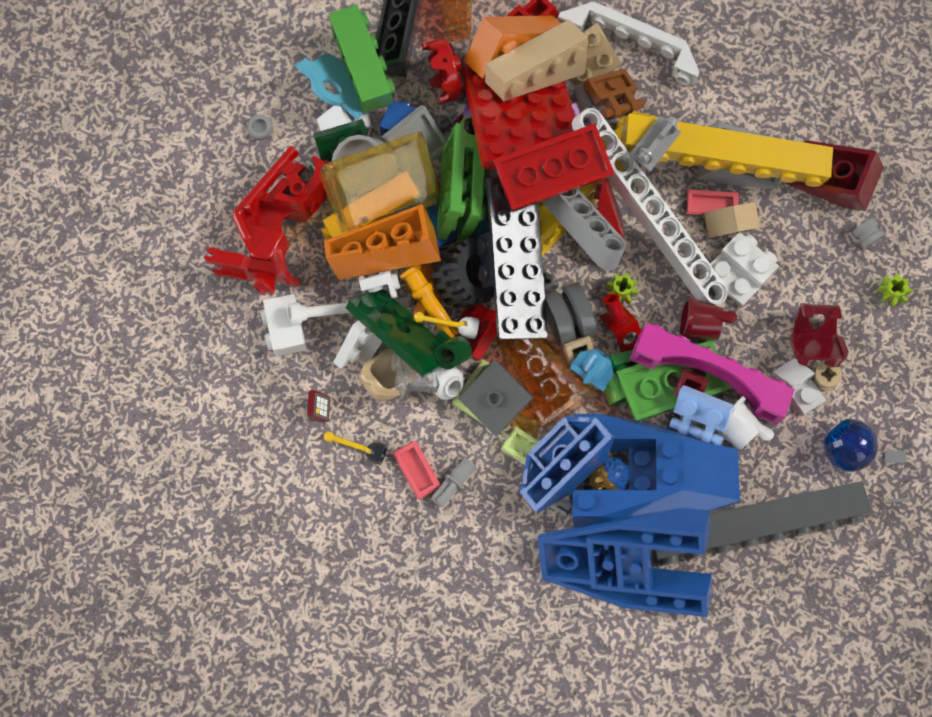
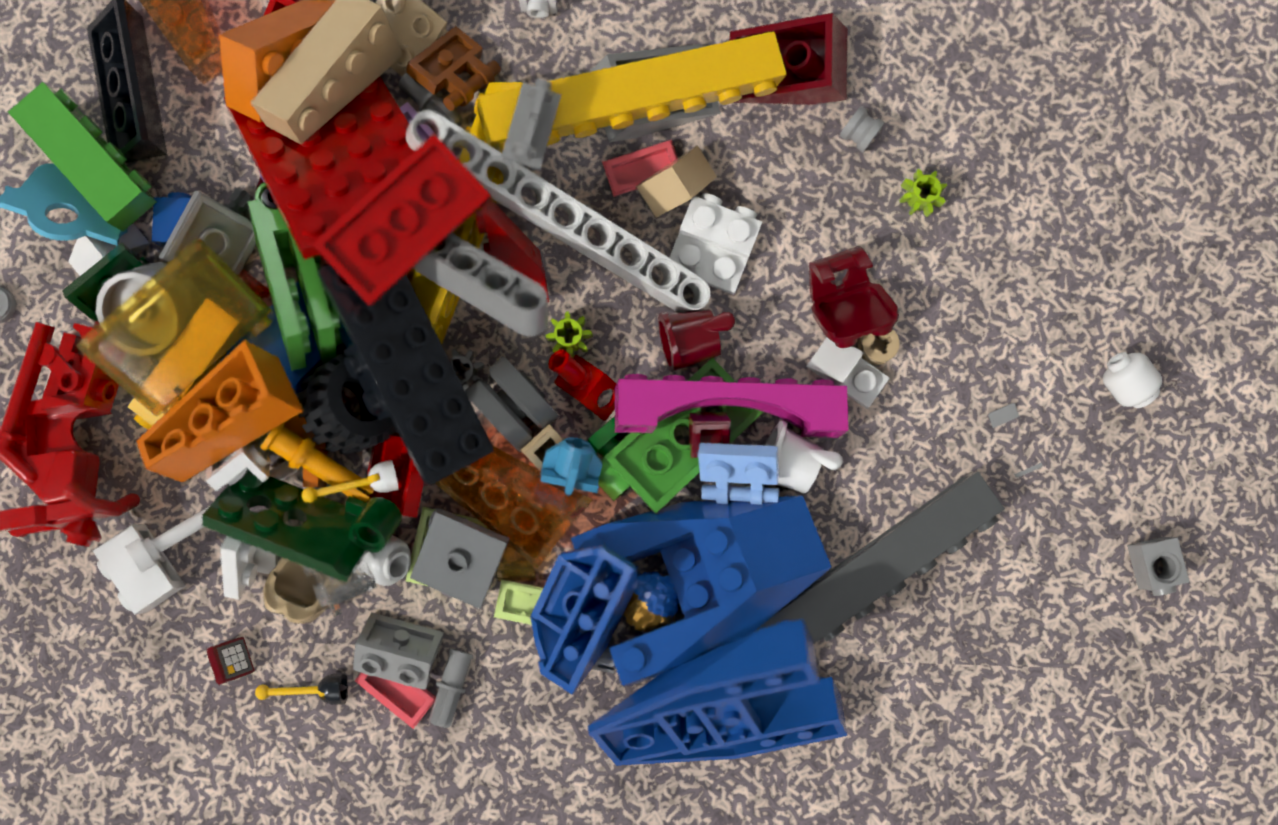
camera: 25 degrees left, 10 degrees up
red plate [421,38,465,105] -> none
clear blue helmet [823,418,879,472] -> none
none -> light grey bracket [353,612,444,690]

